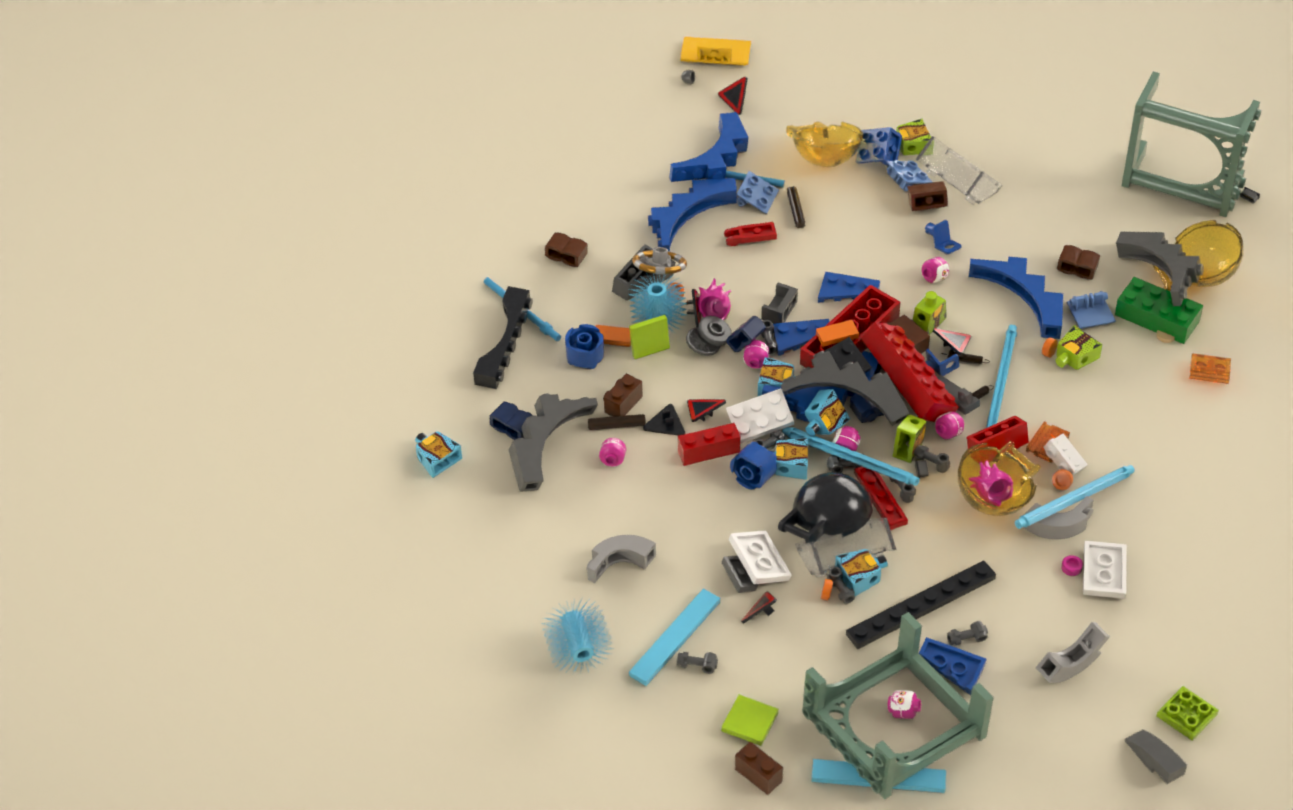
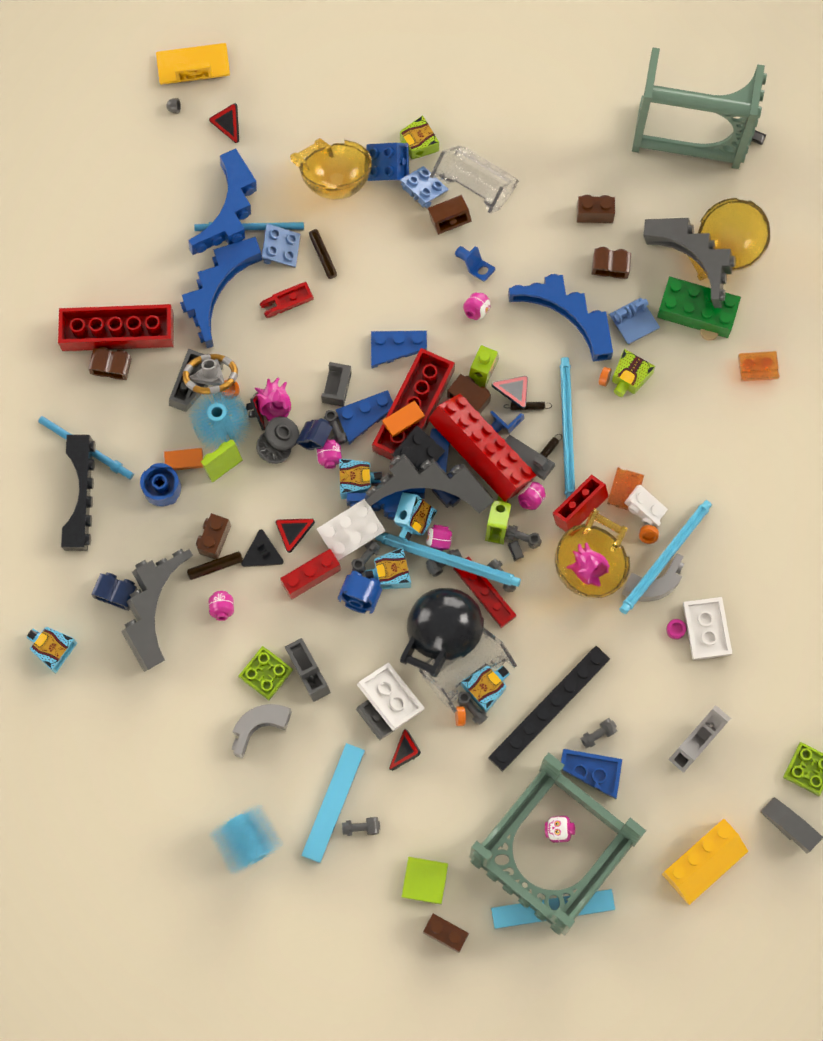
camera: 15 degrees left, 25 degrees up
none -> red brick [58,304,174,351]
none -> lime tile [238,646,293,700]
none -> dark grey slope [285,638,331,702]
none -> reddish brown brick [577,195,615,223]
none -> yellow slope [662,819,749,905]

